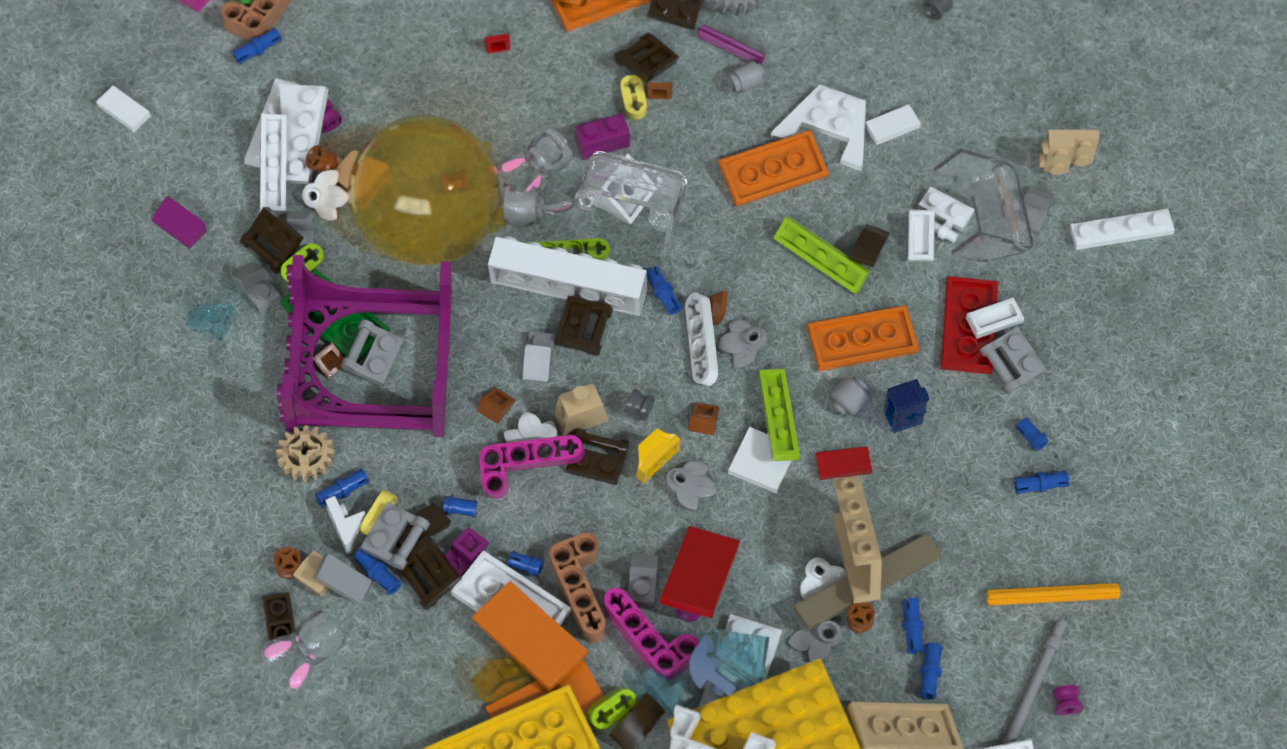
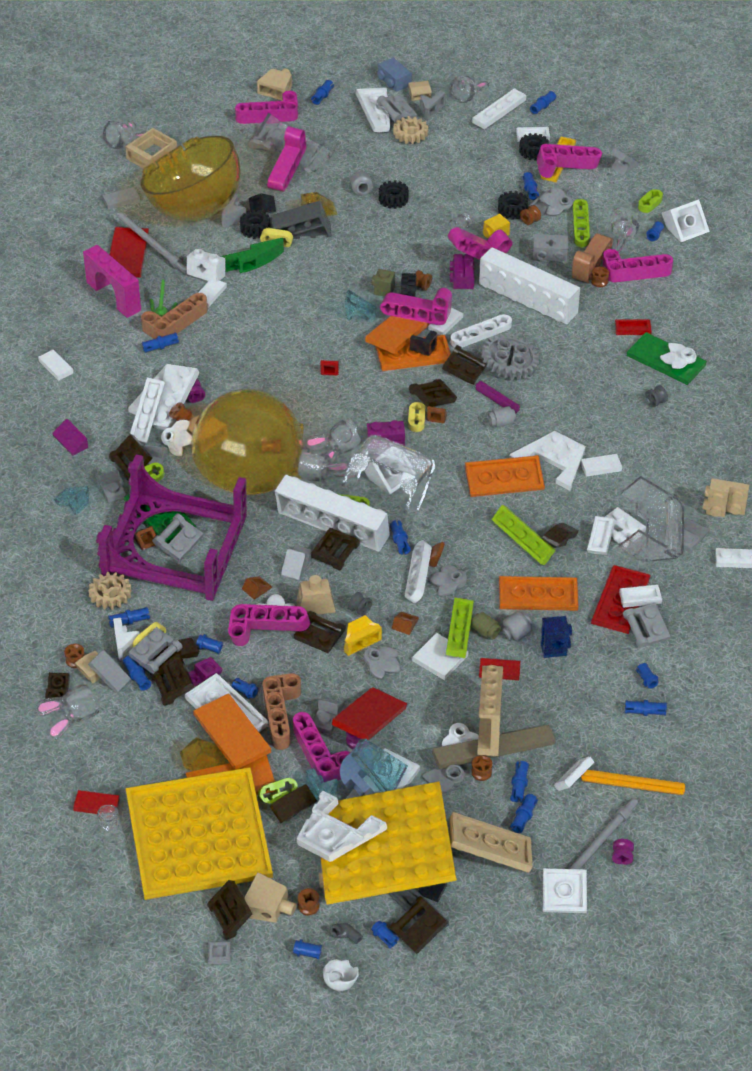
camera: 15 degrees right, 15 degrees down
none -> olive brick [471,612,501,640]
none -> white tile [554,756,594,791]

